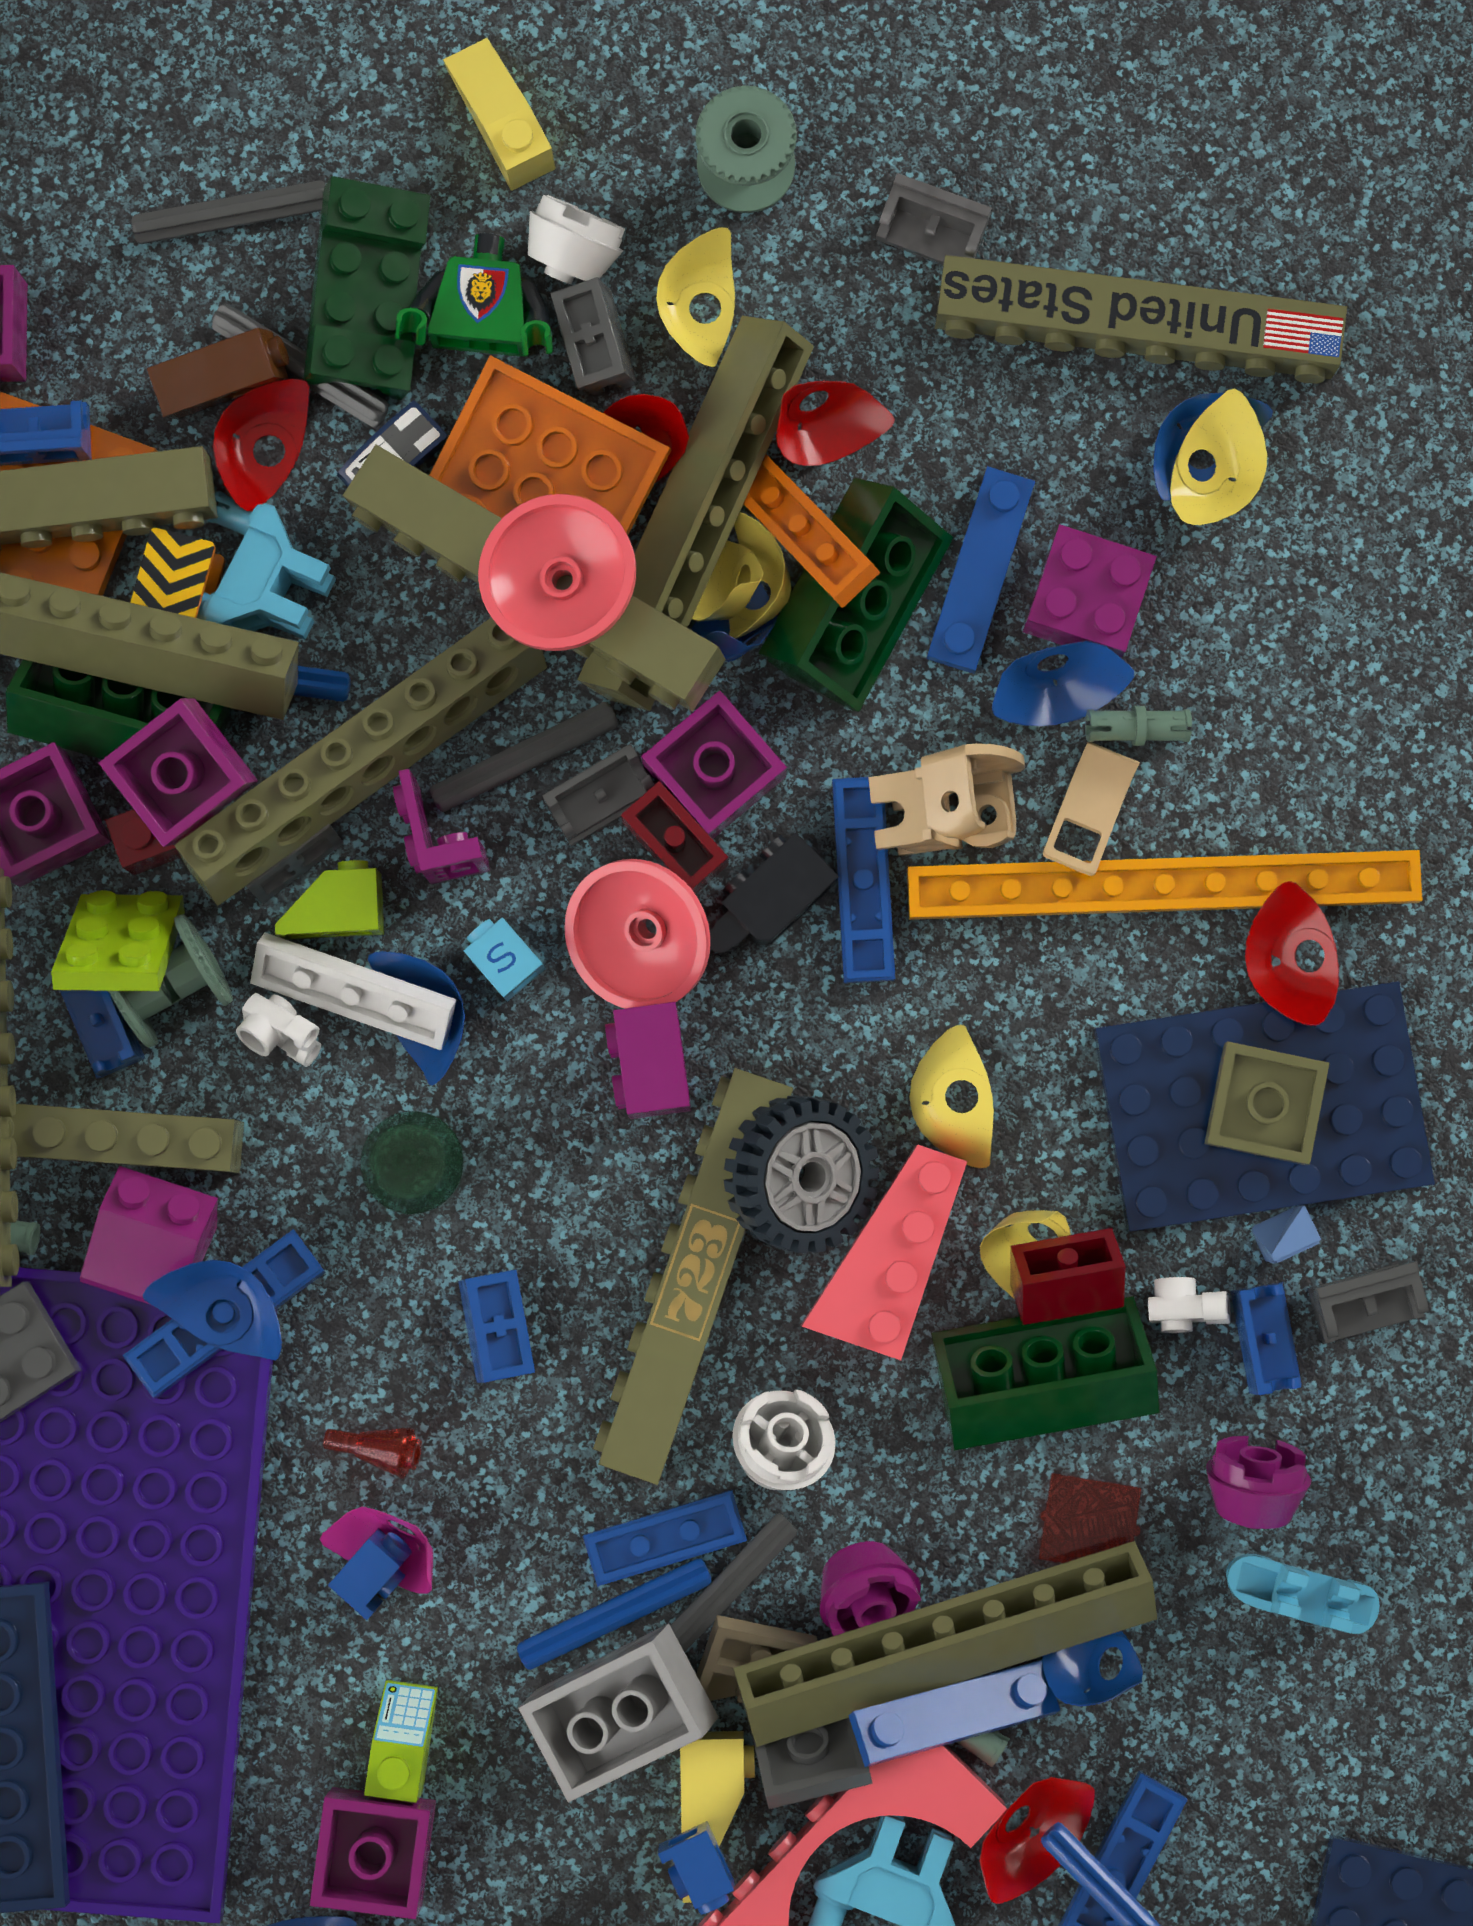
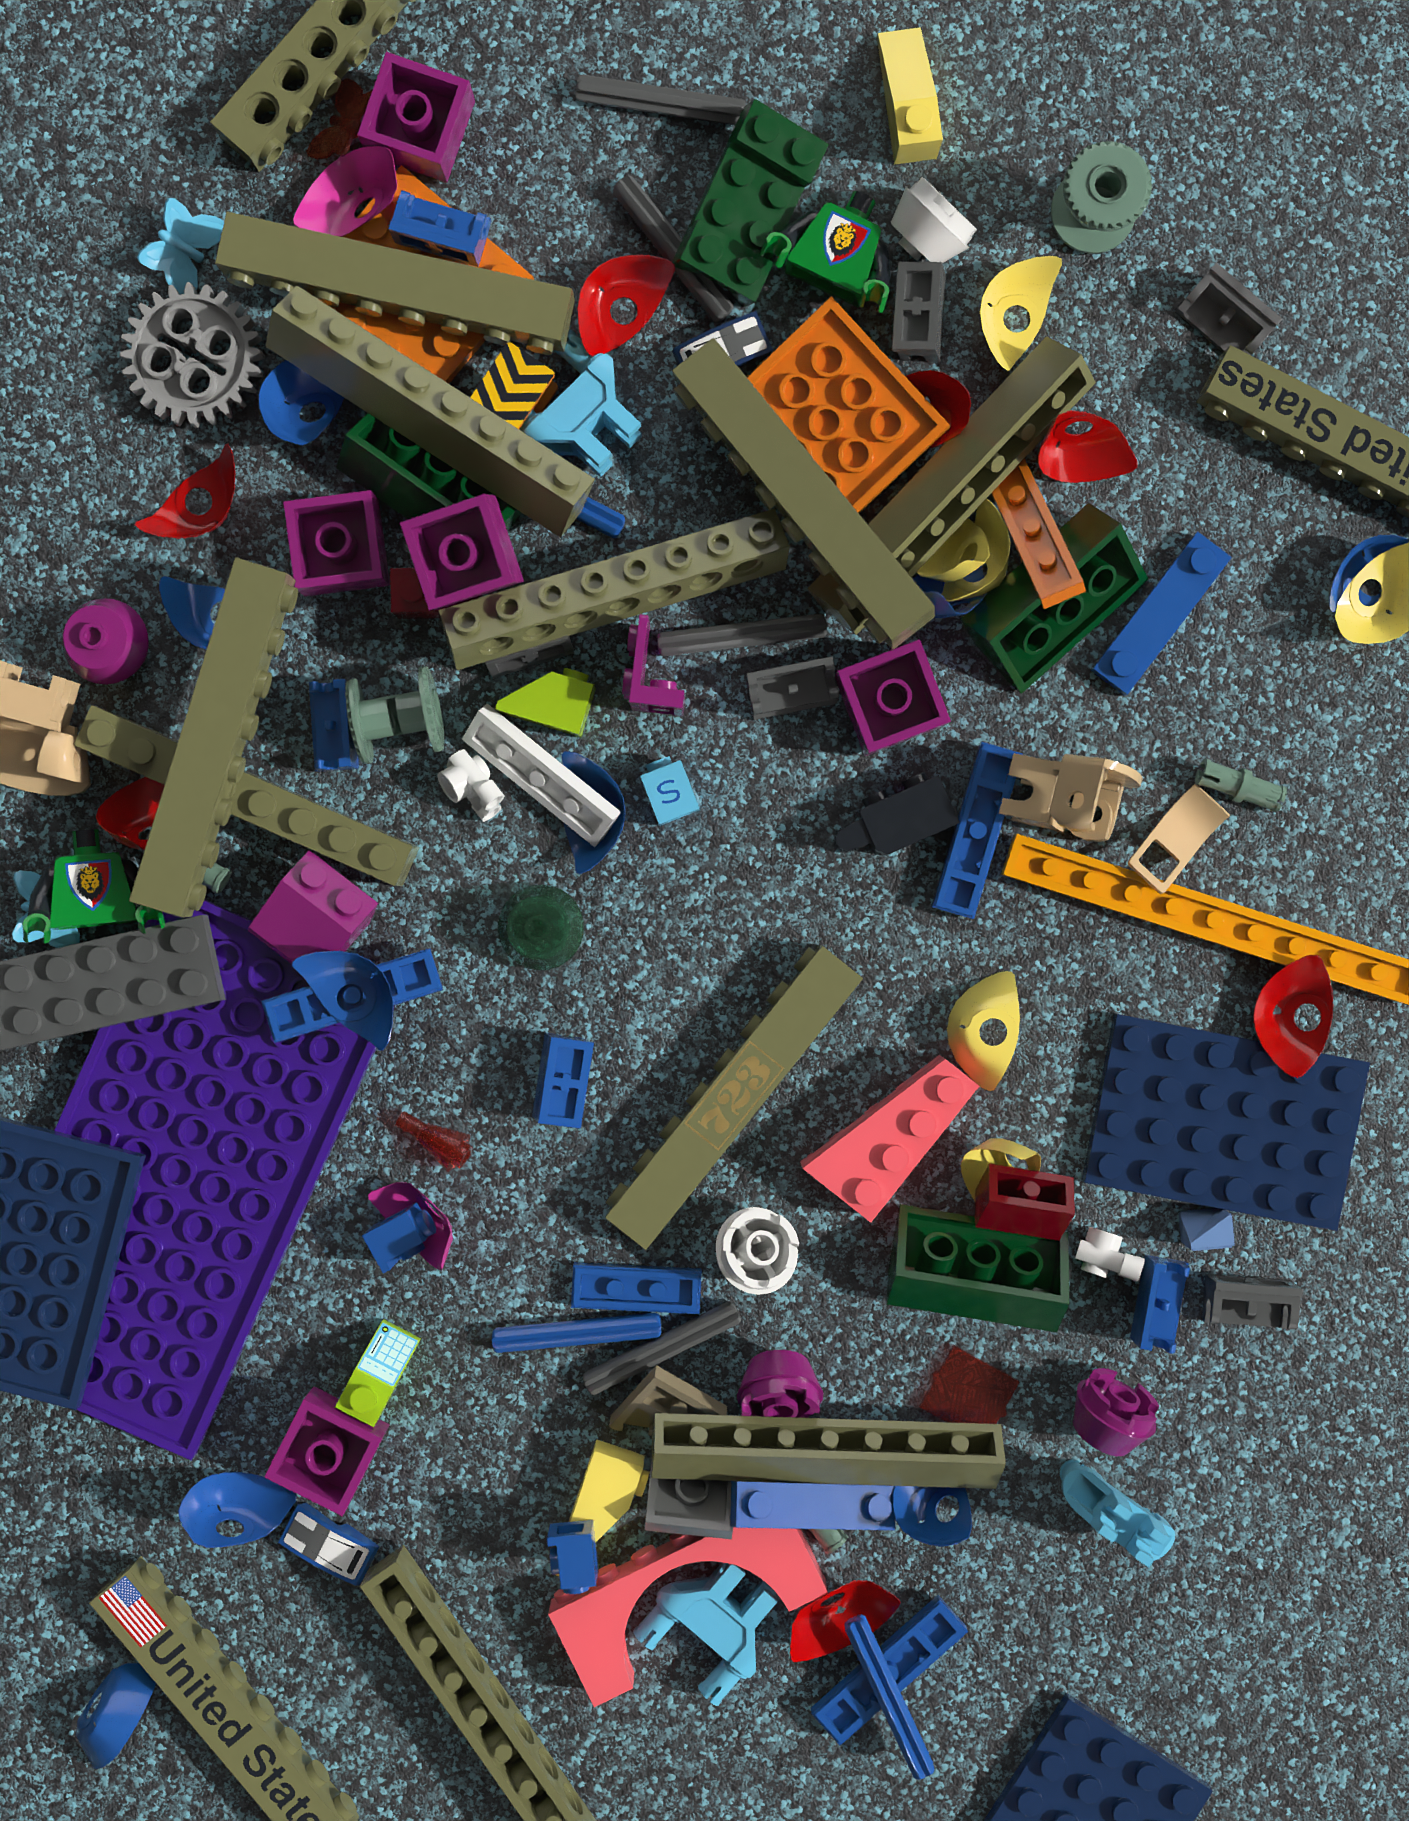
camera: 20 degrees right, 5 degrees up
lime plate [51,890,185,991] -> none
reddish brown brick [147,328,289,419] -> none
coral dish [478,494,636,651] -> none
light grey brick [518,1623,719,1803] -> none
coral dish [564,859,710,1009] -> none
magenta brick [605,1002,691,1119] -> none
dark red brick [621,781,729,895] -> none
wheel [724,1095,879,1254] -> none
blue piece [992,641,1134,727] -> none
magenta brick [1022,524,1157,658] -> none
olive plate [1204,1041,1329,1165] -> none

